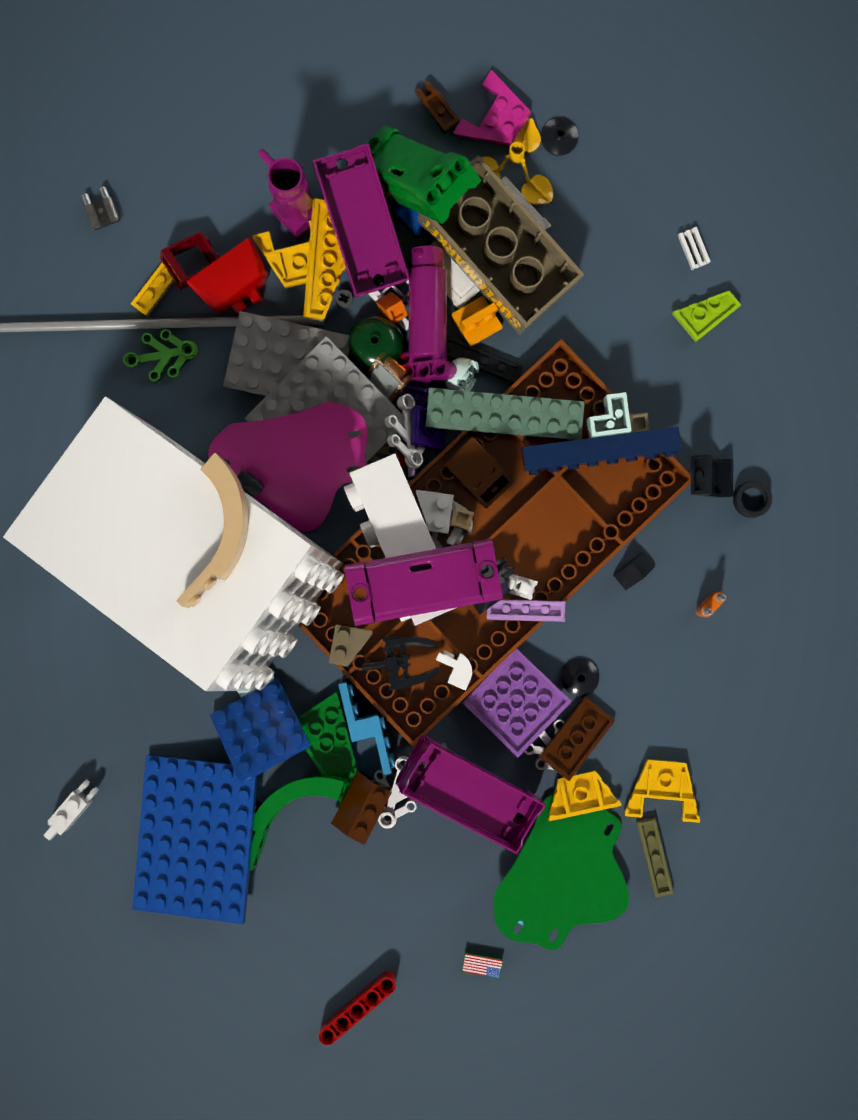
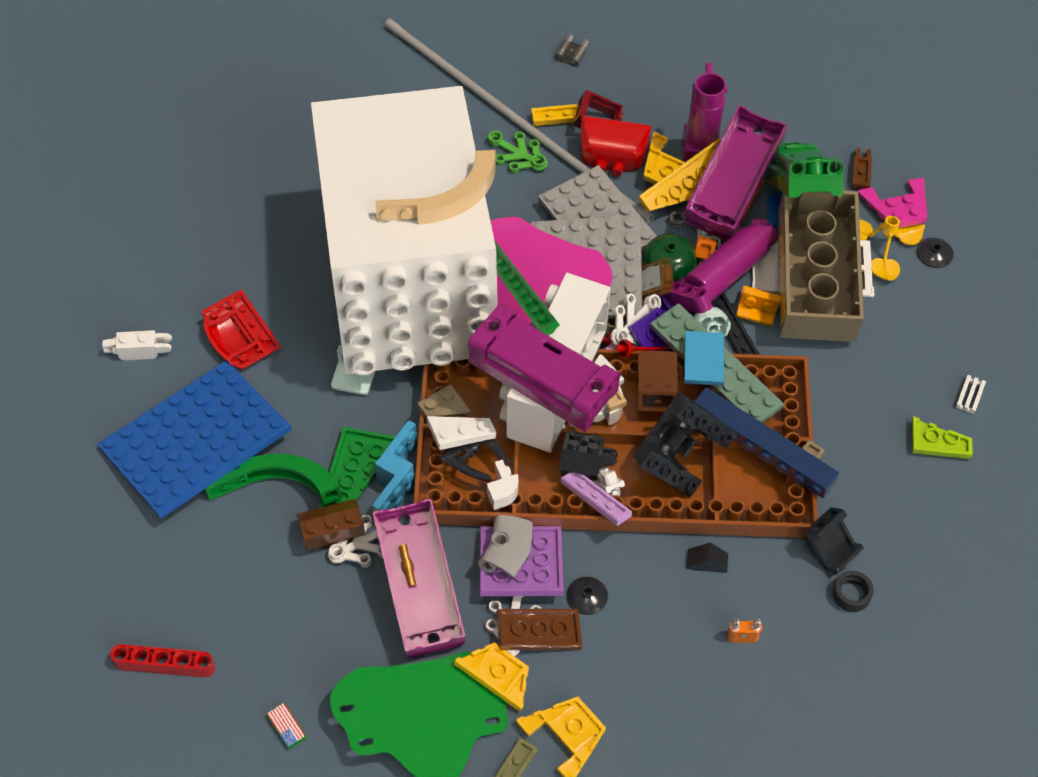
camera: 45 degrees right, 30 degrees down
blue plate [210,678,312,783] -> none
light aqua brick [586,392,631,438] -> none
none -> red slope [202,289,281,370]
none -> pearl gold bar [399,544,416,587]
none -> white wing [427,416,496,450]
none -> light grey panel [478,515,533,578]
none -> green plate [494,241,560,335]
none -> red sword [614,339,673,358]
none -> black piece [633,392,738,497]
none -> dark azure tile [684,331,724,386]

